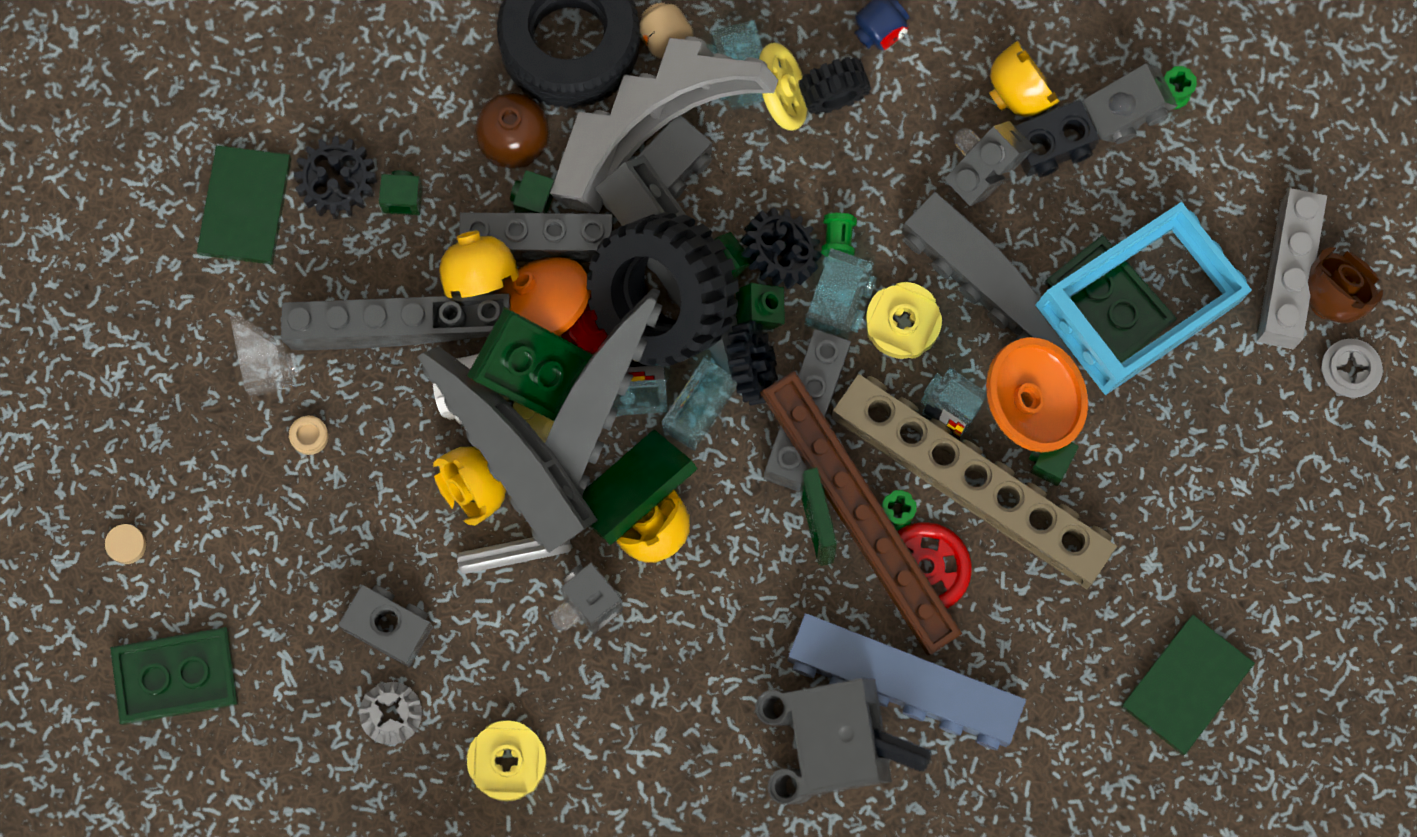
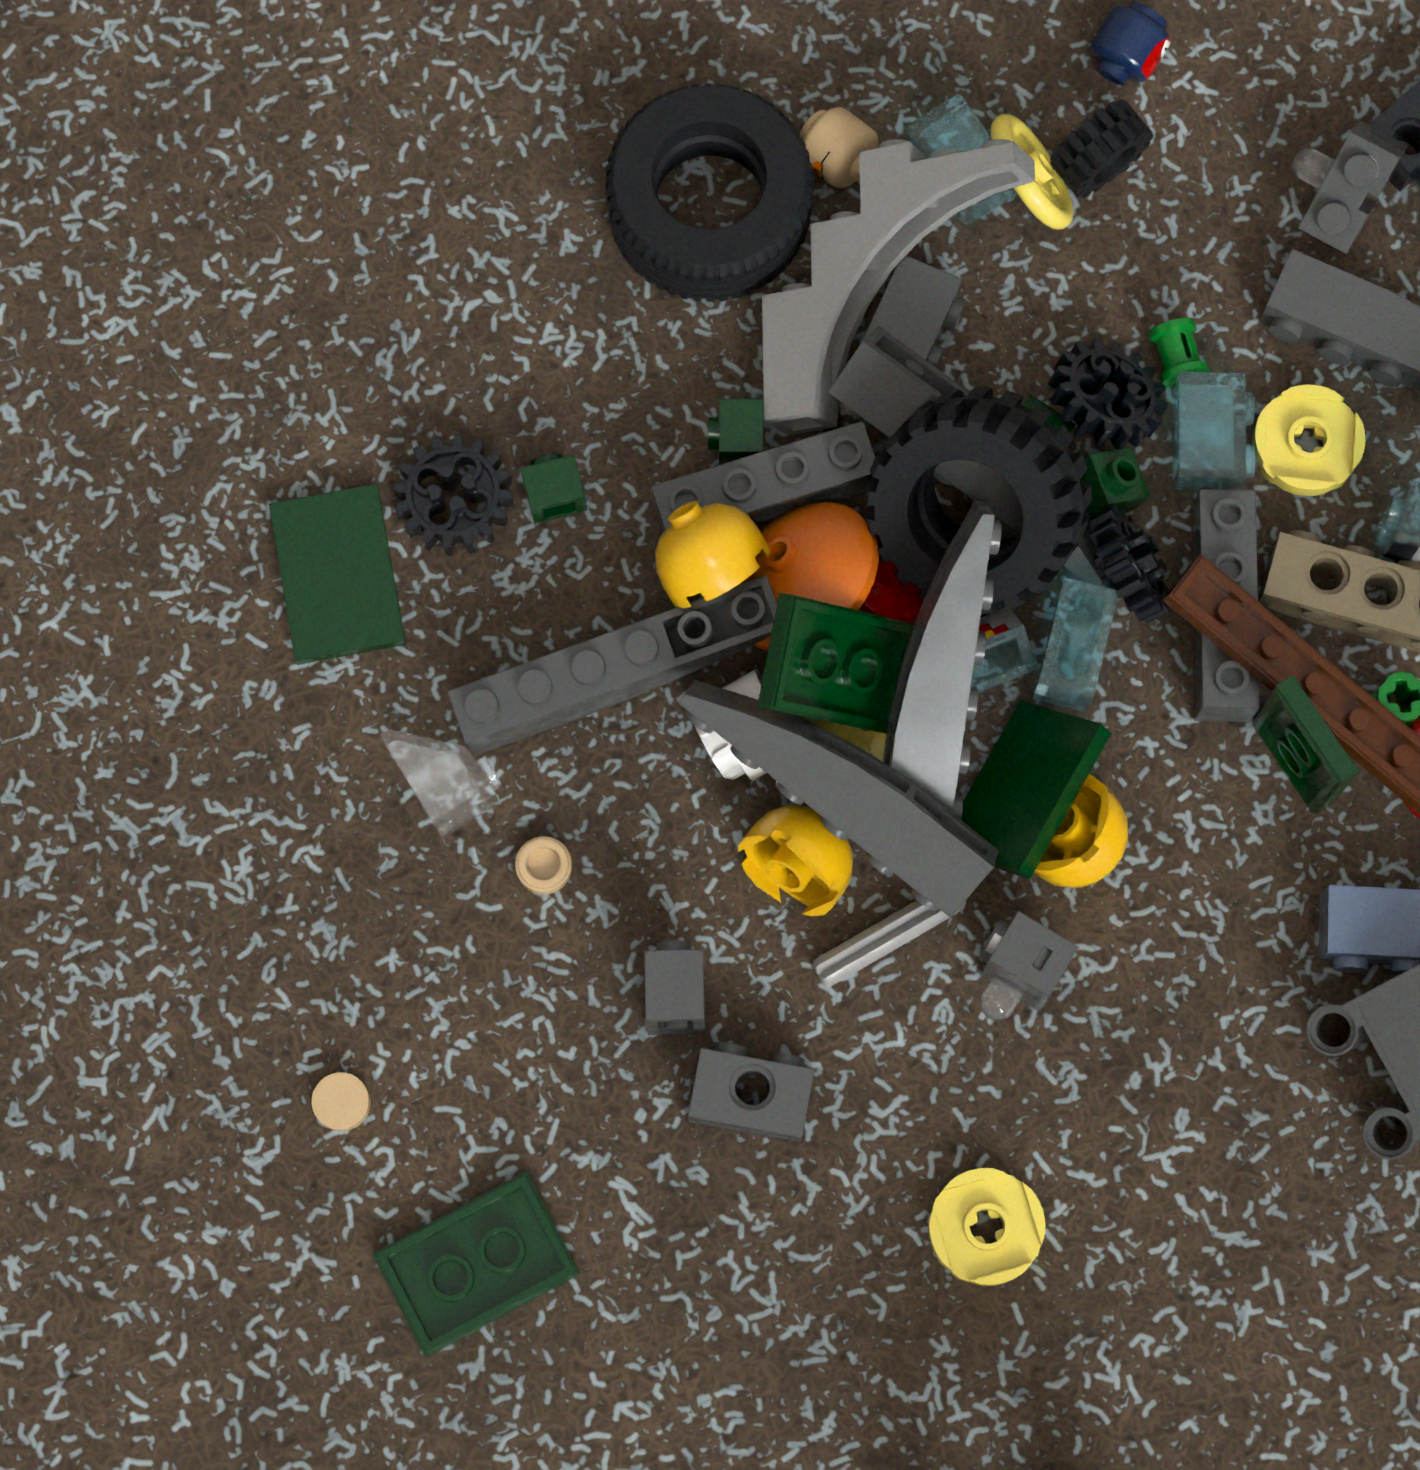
camera: 15 degrees left, 0 degrees up
light grey gear [359,681,422,745] -> none
reddish brown cylinder [475,92,550,169] -> none
yellow cylinder [989,41,1060,117] -> none
none -> dark grey brick [644,940,705,1035]

